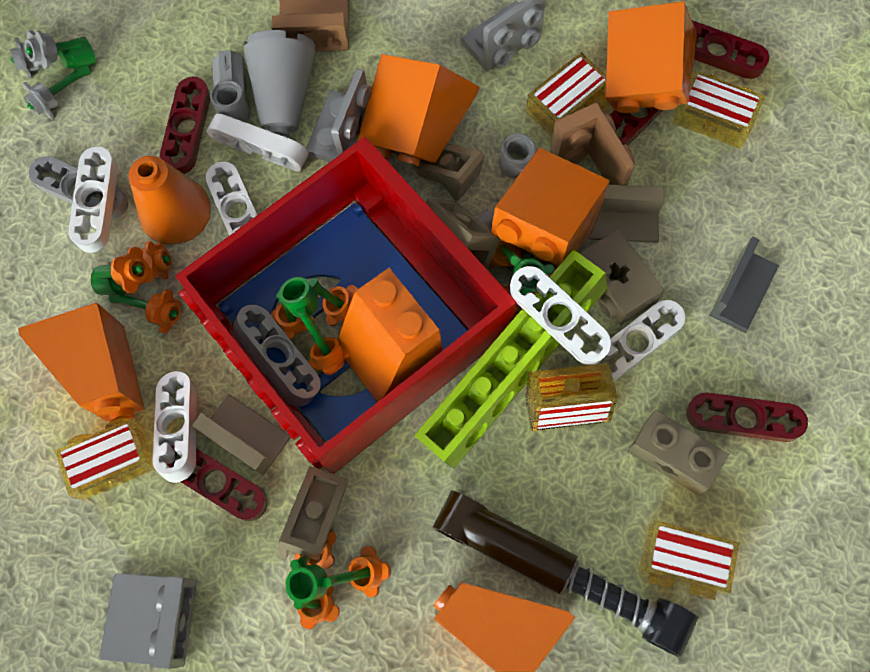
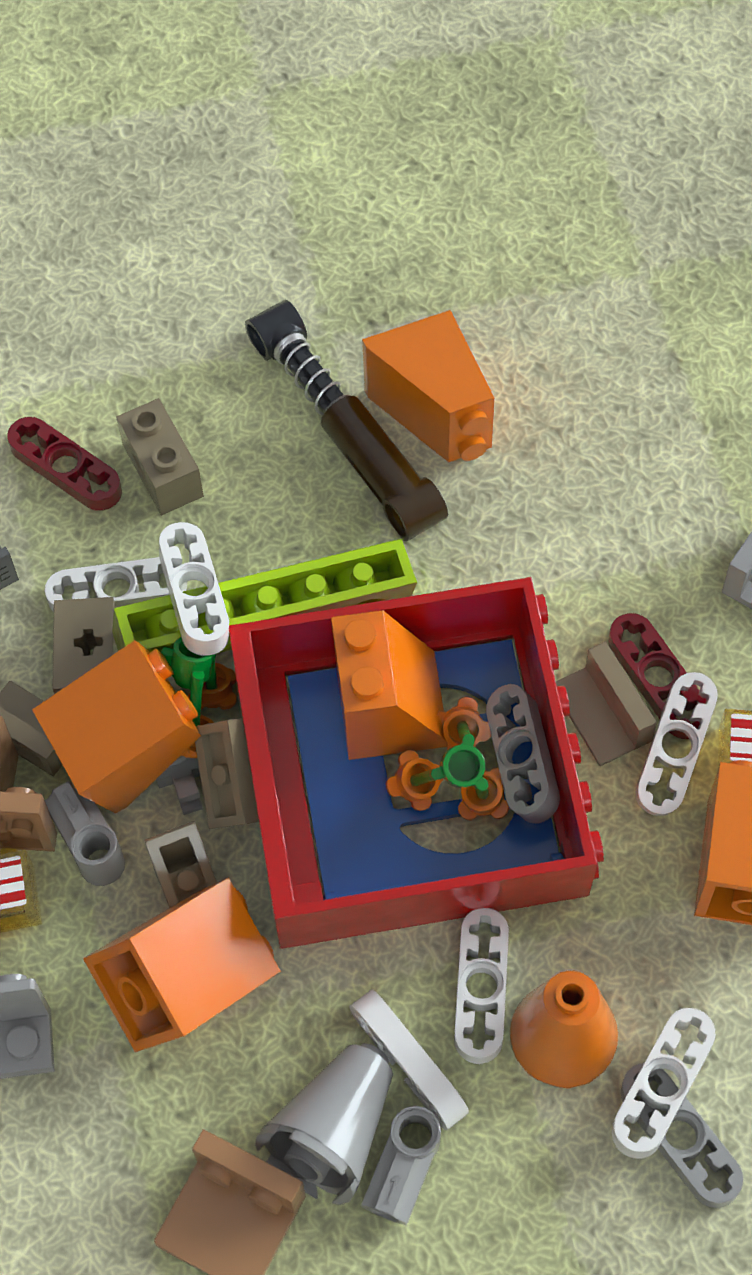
camera: 155 degrees left, 10 degrees down
orange plant [91,241,181,334] -> none
dark red beam [160,76,211,174] -> none
dark tan panel [278,466,349,561] -> none
plant [285,530,391,629] -> none
light grey bracket [306,68,371,162] -> none
clear yellow brick [525,363,618,431] -> none
brick [638,520,740,601] -> none

